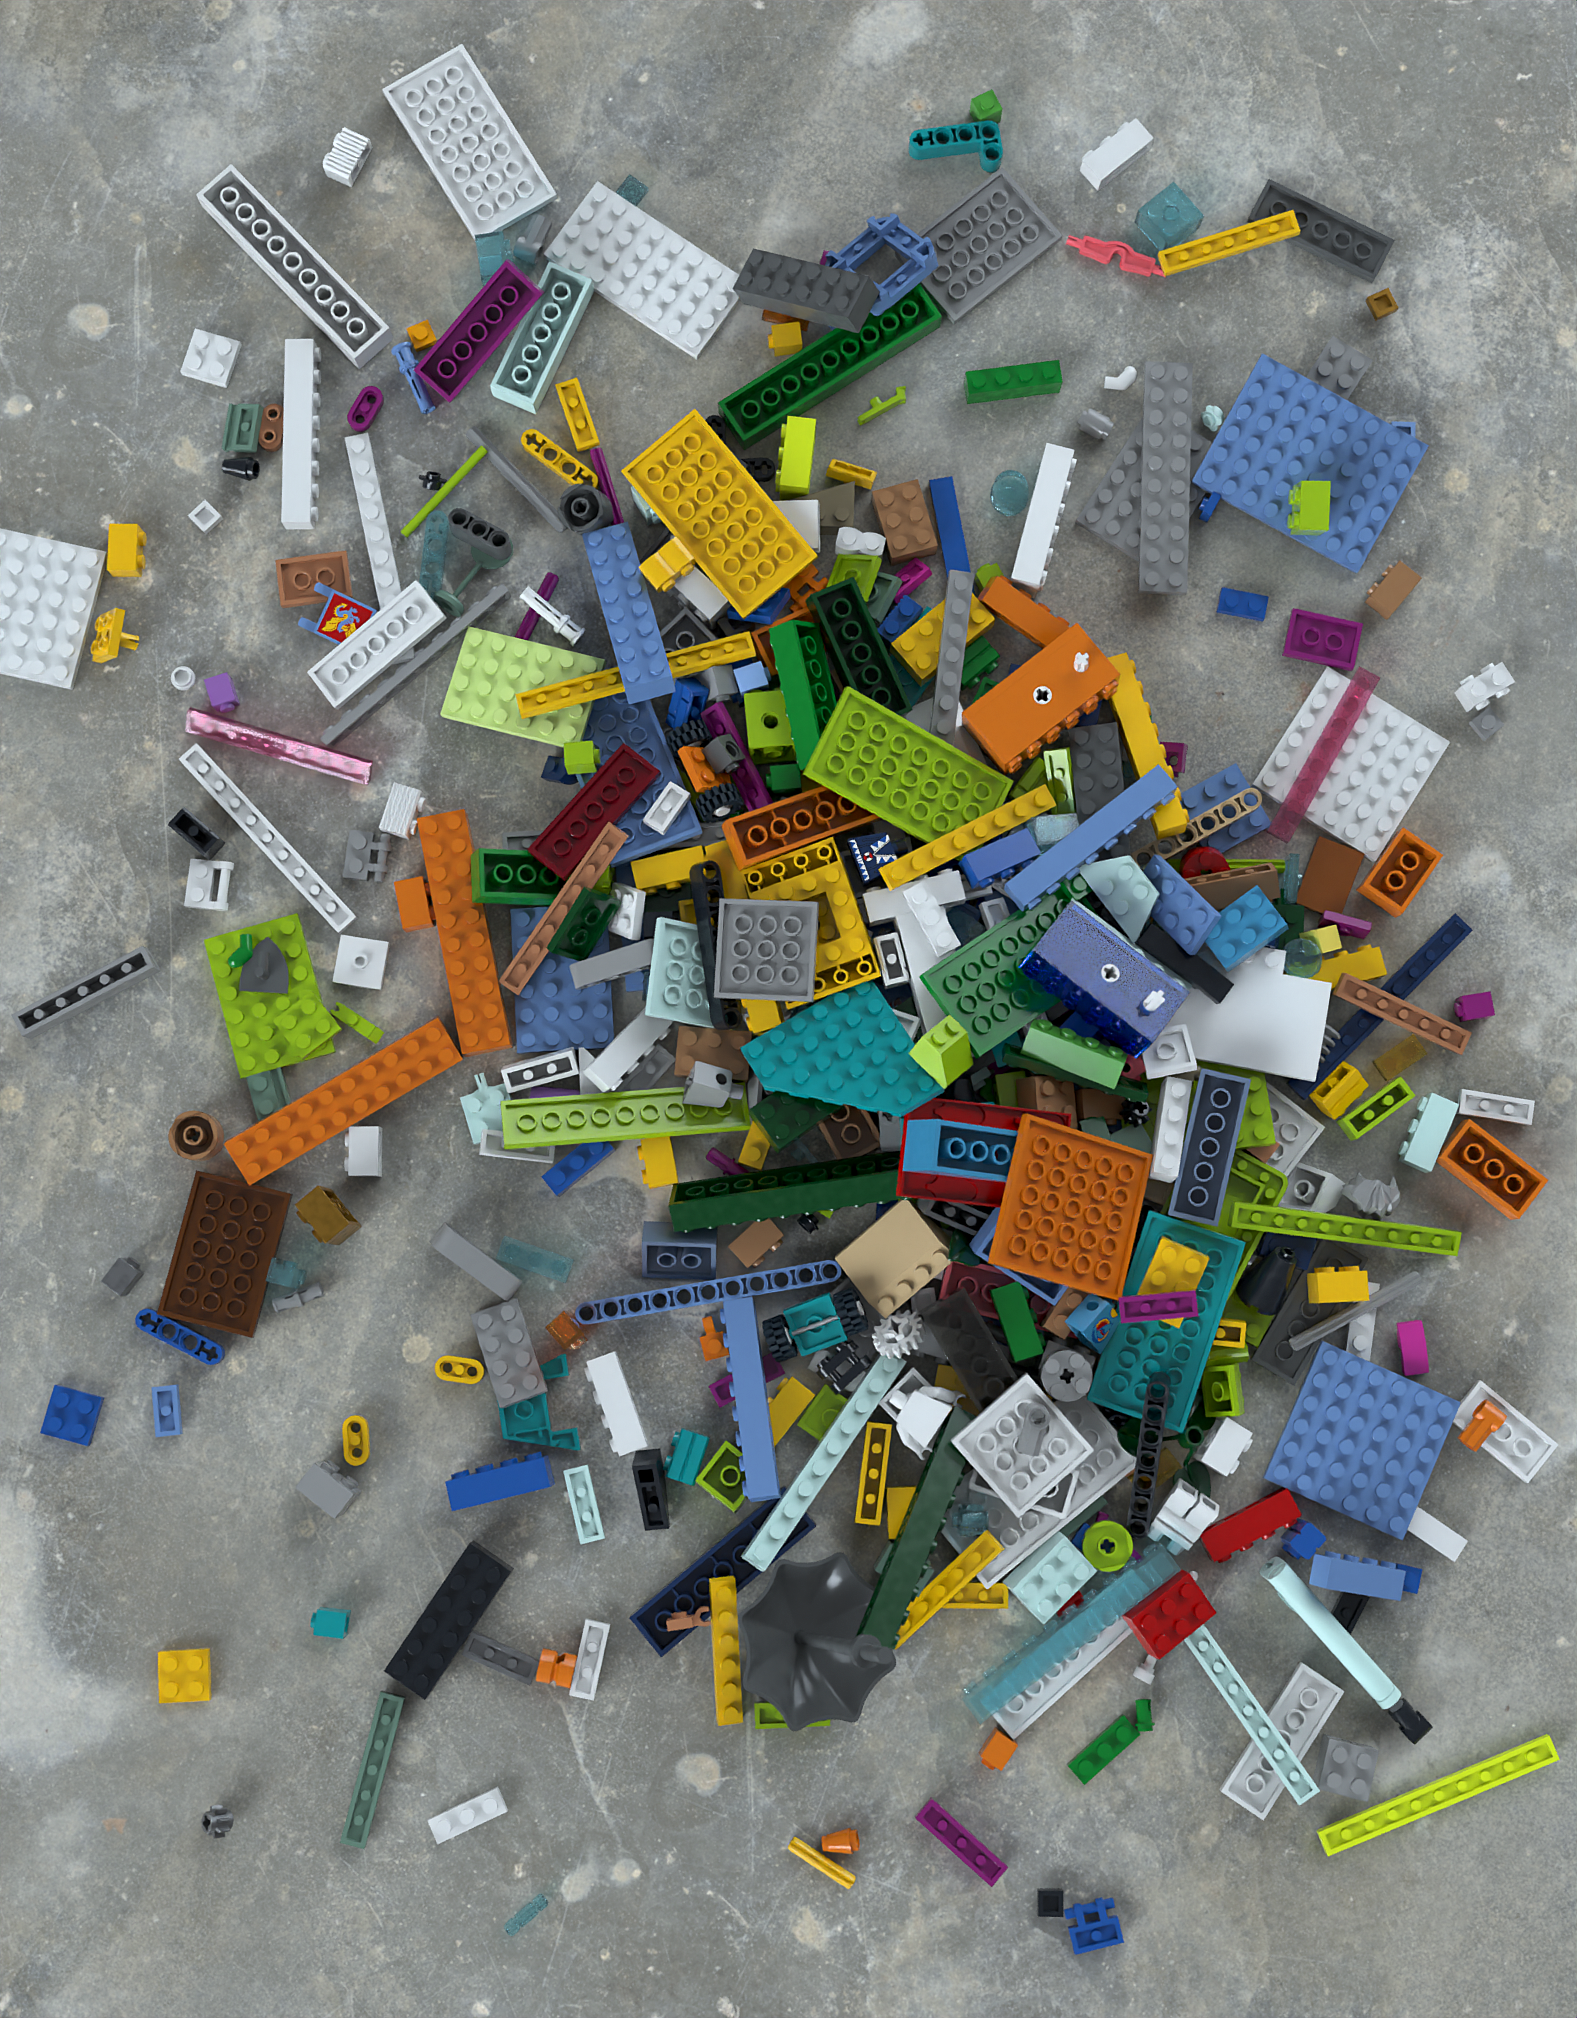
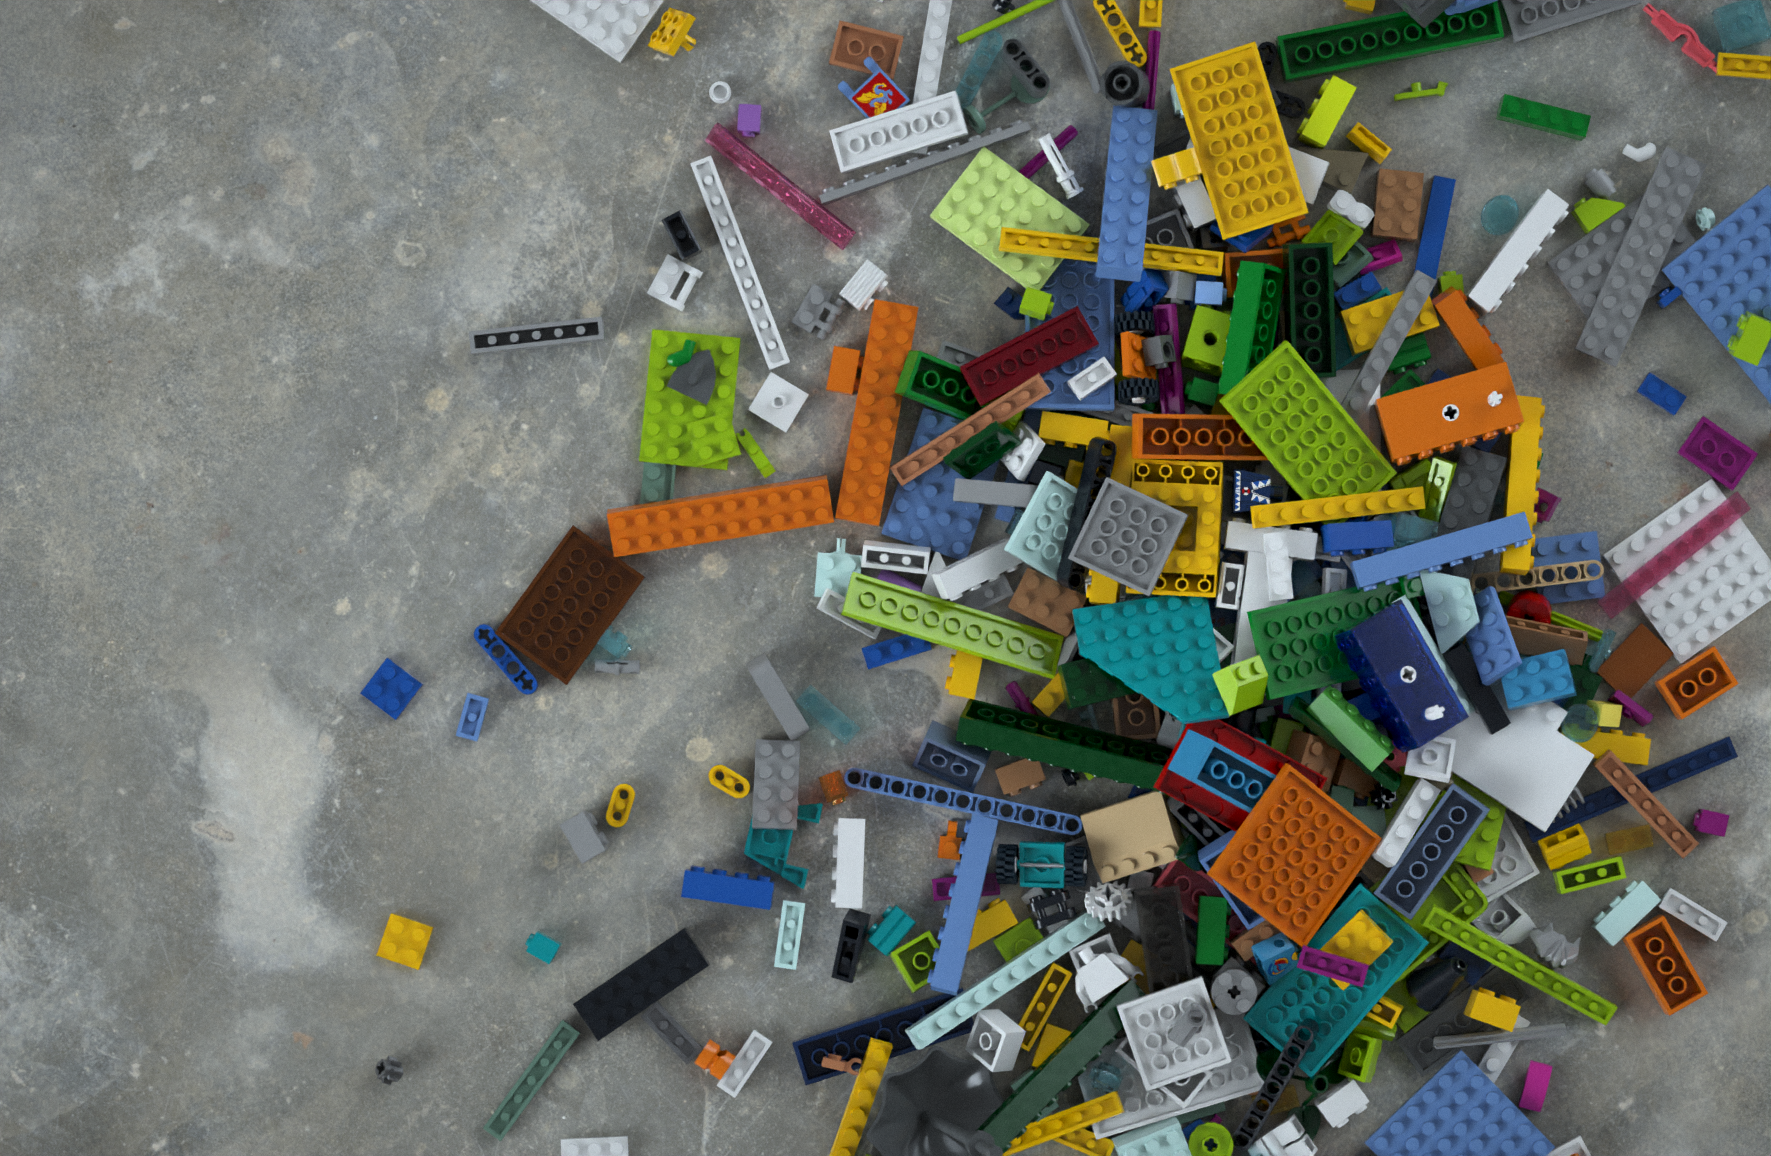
camera: 25 degrees right, 5 degrees up
flat silver brick [101,1257,145,1296] -> none
medium nougat brick [168,1110,224,1162] -> none
pearl gold brick [294,1185,362,1245] -> none
white brick [344,1126,382,1177] -> none
light grey torso [683,1061,744,1108] -> none
none -> white brick [965,1009,1026,1072]
none -> lime slope [1570,197,1625,234]

